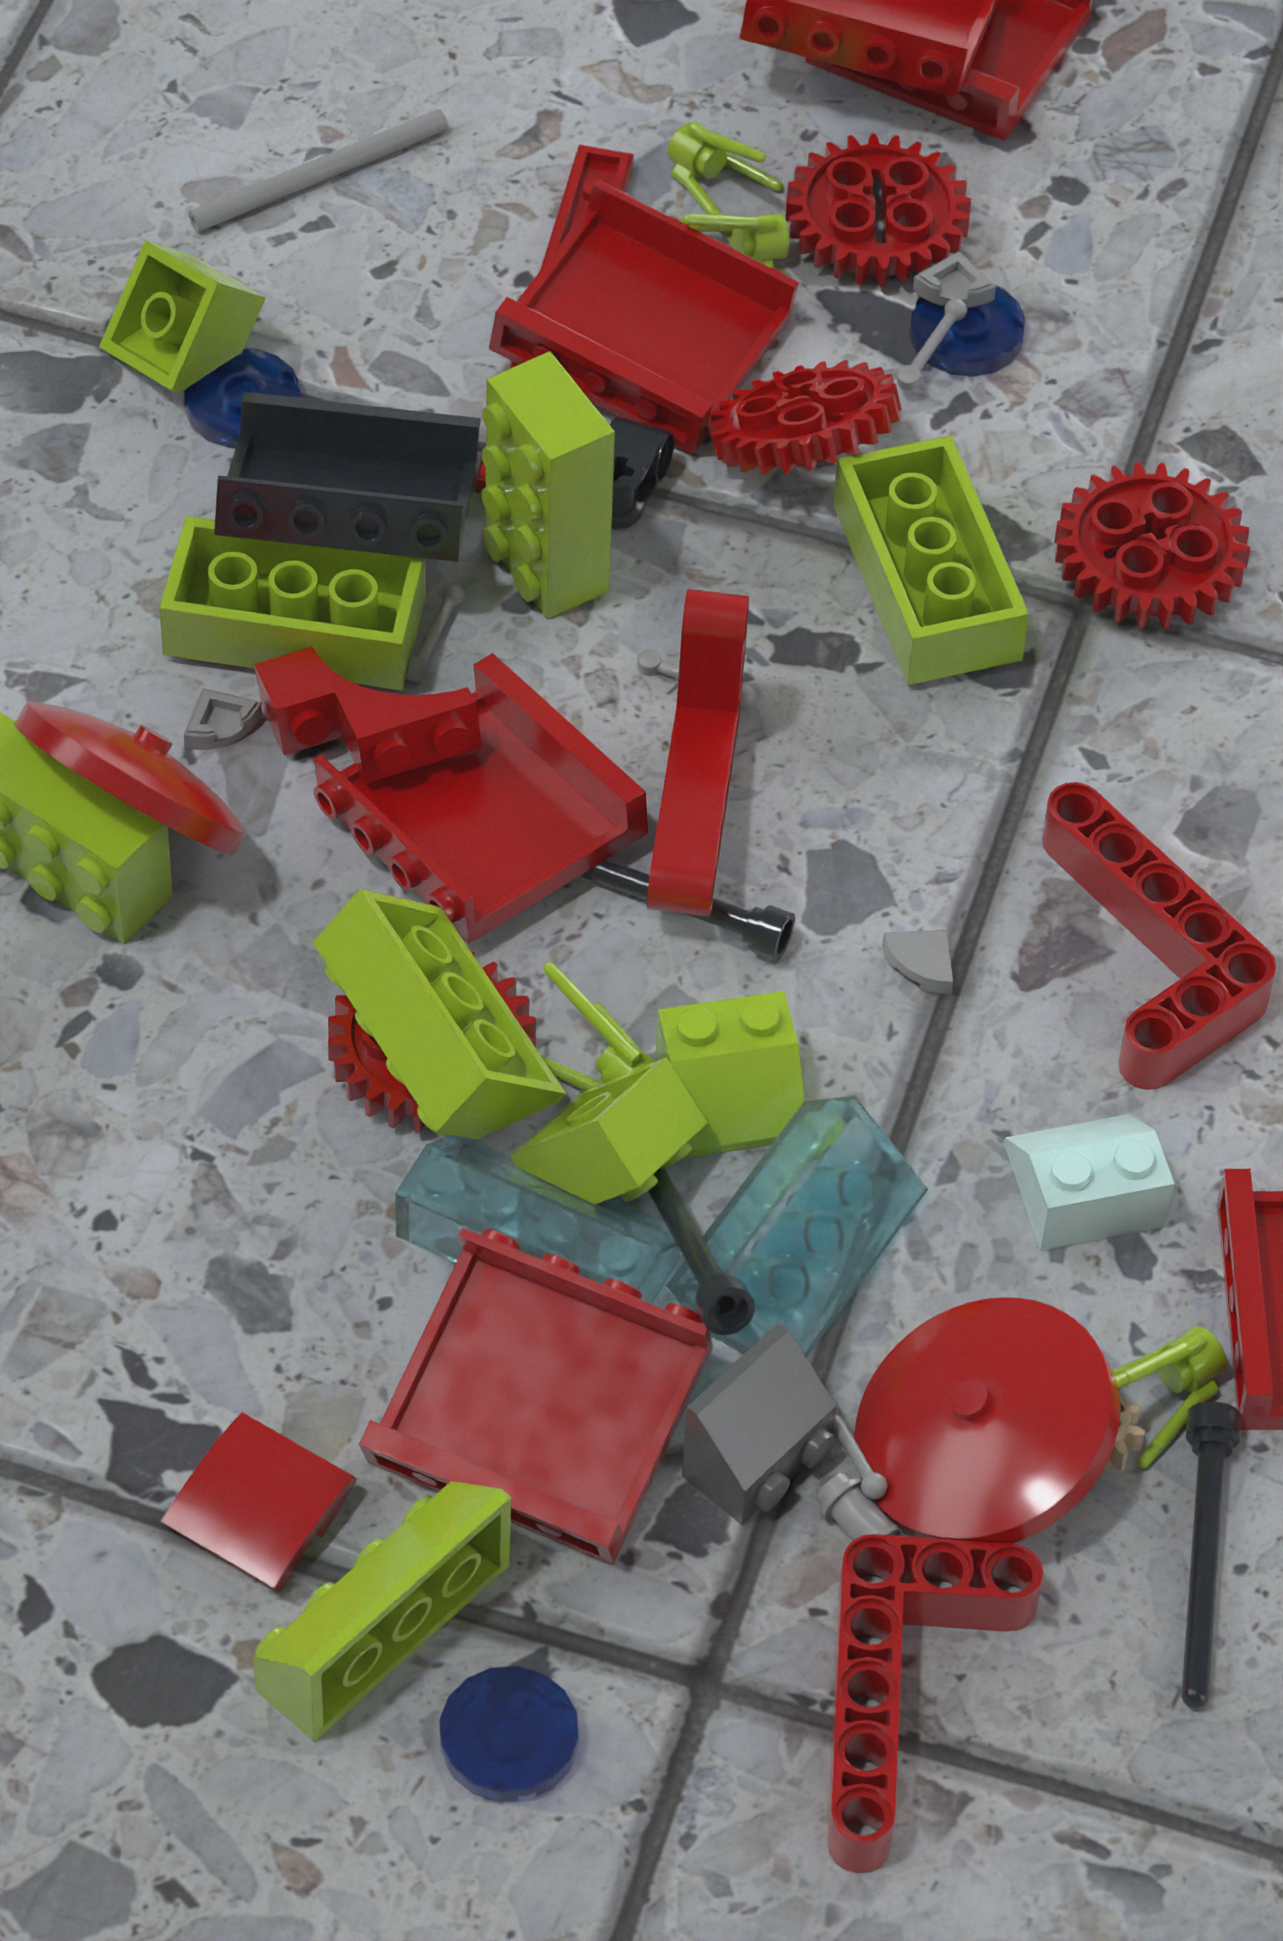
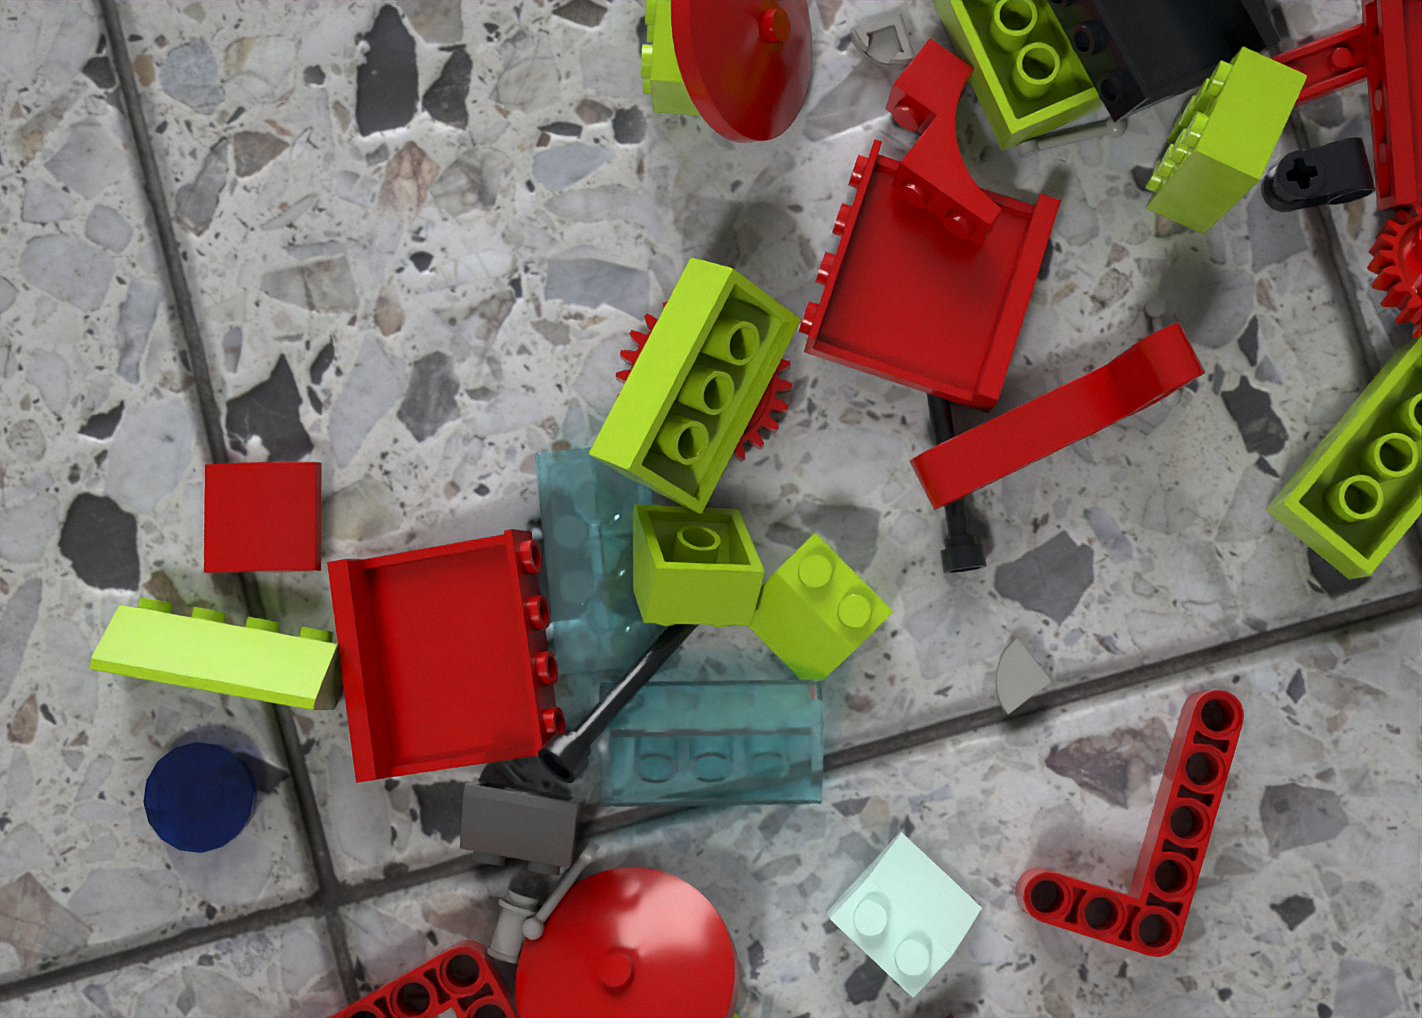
camera: 60 degrees right, 30 degrees up
lime plant [541,962,656,1091] -> none

